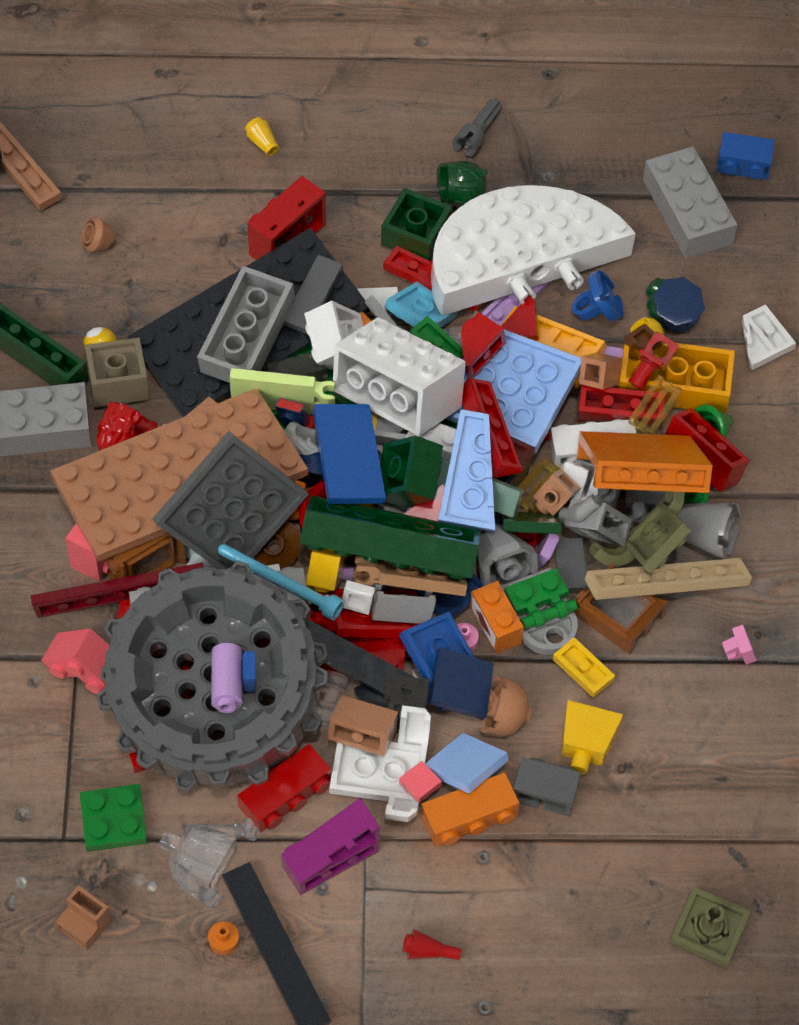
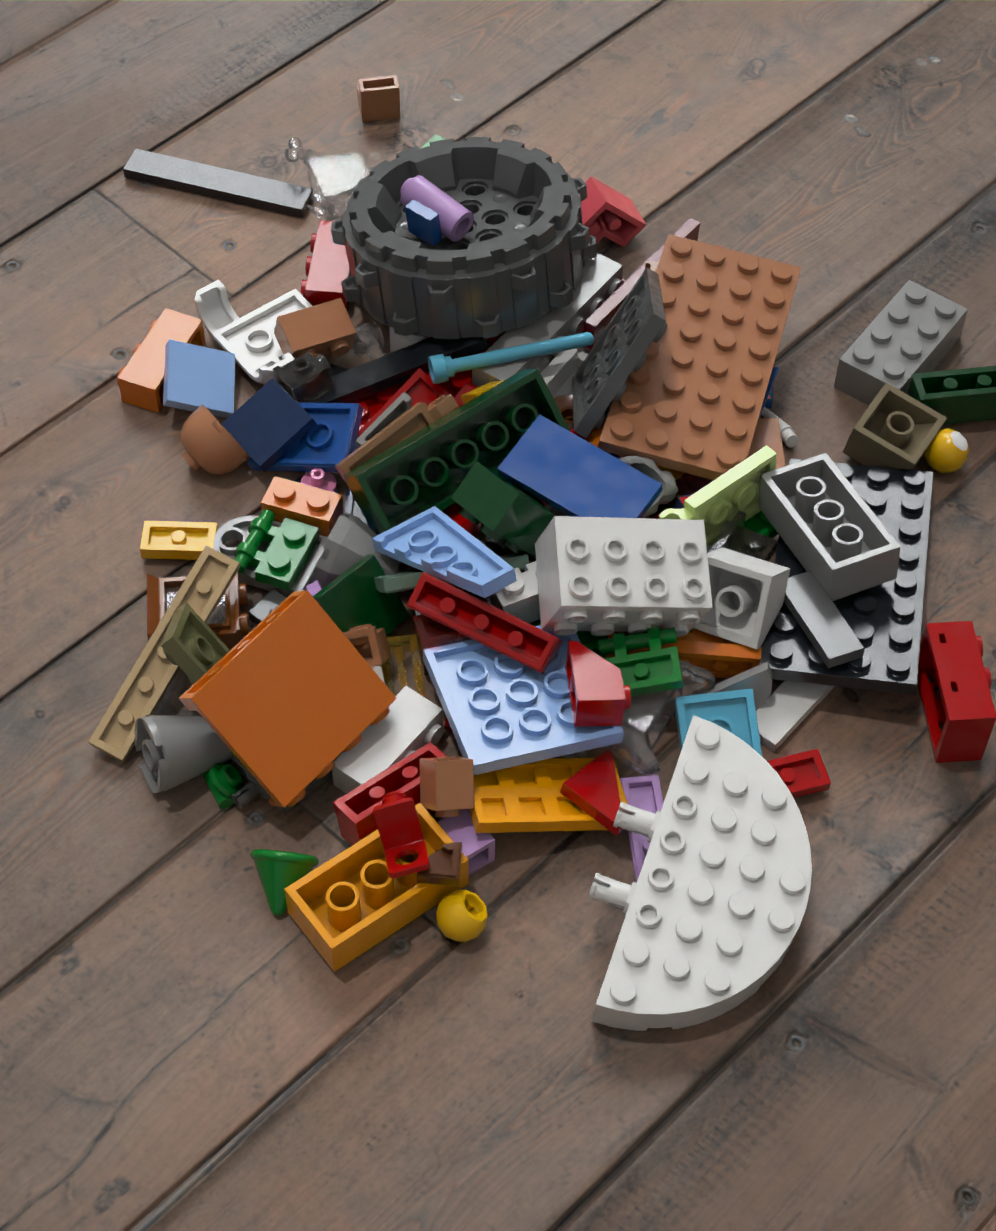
camera: 135 degrees right, 5 degrees down
red hair [96,402,158,450] -> none
orange tile [208,921,239,955] -> none
magenta wedge [281,798,380,896] -> none
white tile [342,580,375,615] -> none
dark green brick [381,188,452,261] -> none
coral tile [399,761,442,803] -> none
red cone [402,929,461,960] -> none
dark green helmet [436,161,488,208] -> none
dark grey piece [452,98,502,157] -> none
dark grey piece [513,757,581,817] -> none
yellow torso [562,700,623,775] -> none
blue tile [572,270,624,322] -> none
clear yellow tile [628,375,682,434] -> none
light grey brick [643,146,737,259] -> none
dark blue piece [646,277,705,333] -> none
red brick [664,408,750,492] -> none
bright pink tile [722,625,757,665] -> none
white wing [742,305,796,371] -> none

